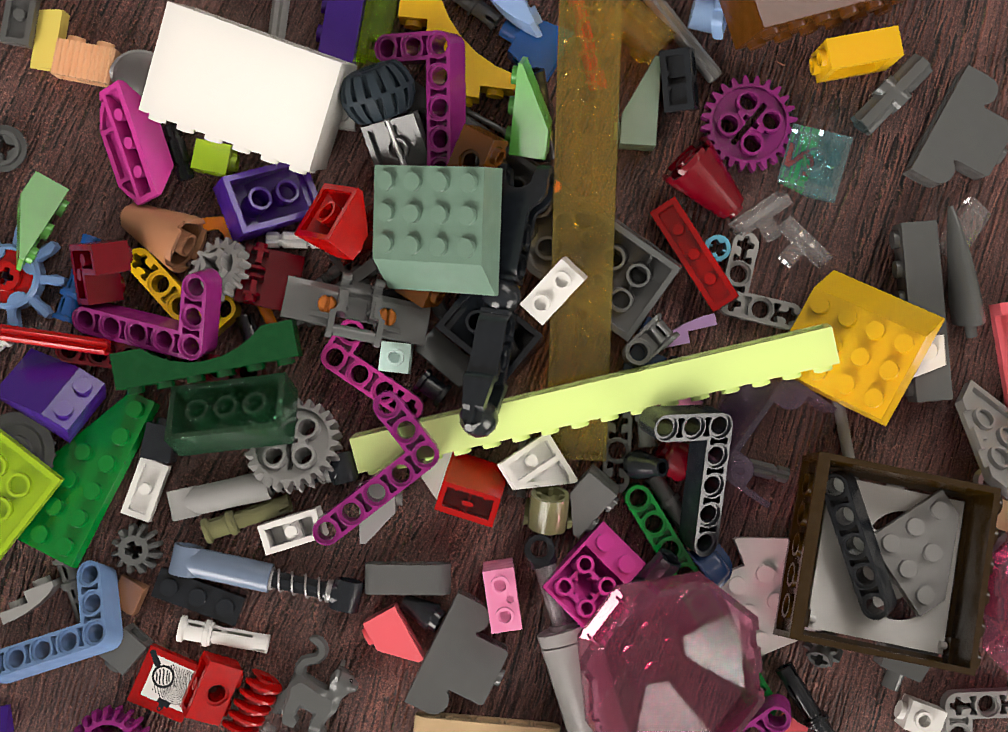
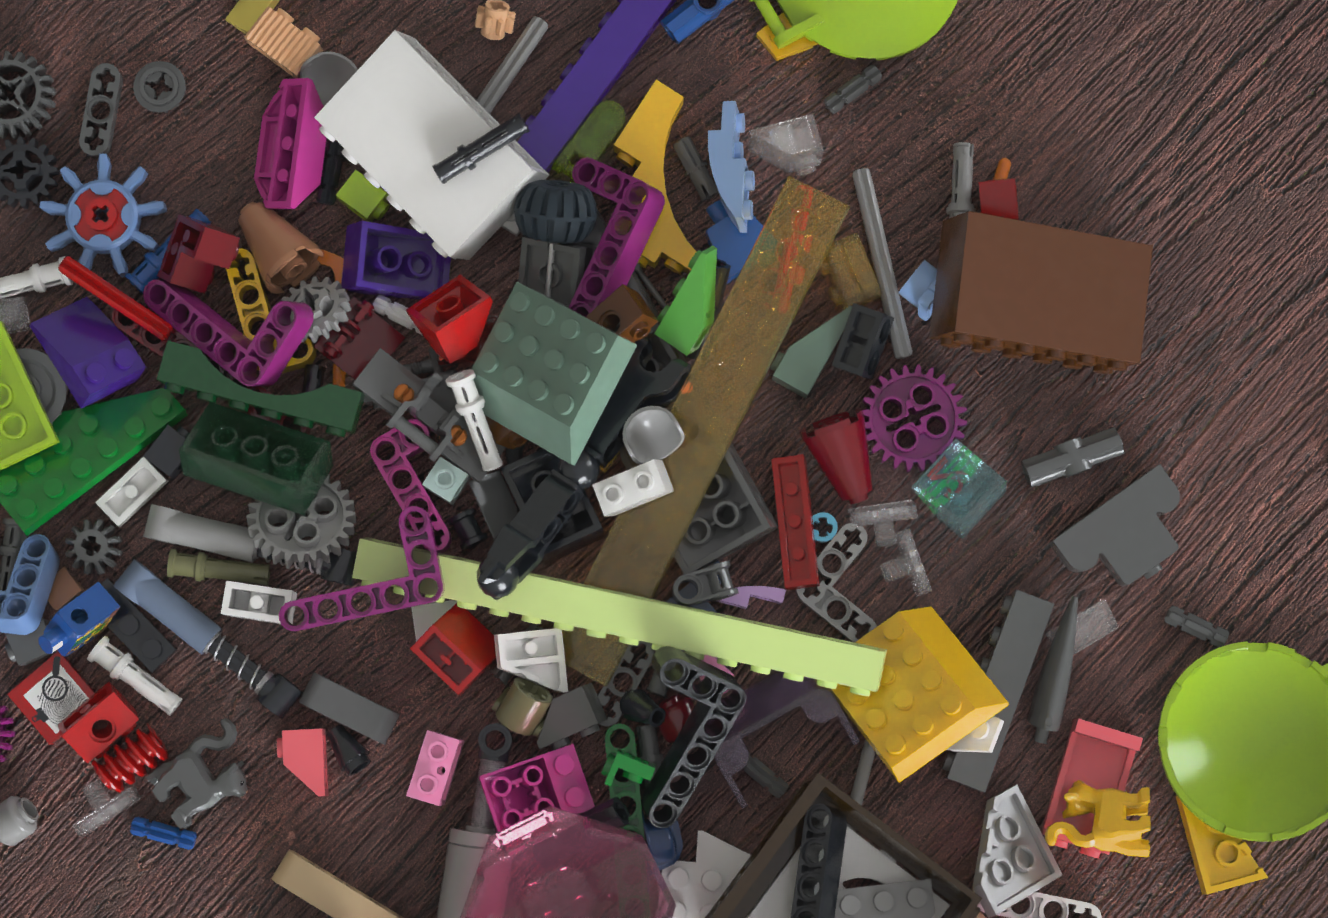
camera: 30 degrees right, 5 degrees down
bright green slope [16,171,70,271] -> none
light grey slope [359,481,403,544] -> none
dark grey brick [404,588,508,714] -> none
yellow window [809,25,904,83] -> none
none -> blue torso [38,582,120,657]
none -> black pin [432,113,530,184]
none -> white pin [445,369,503,471]
none -> green bracket [601,749,656,787]
none -> light grey helmet [622,406,685,465]

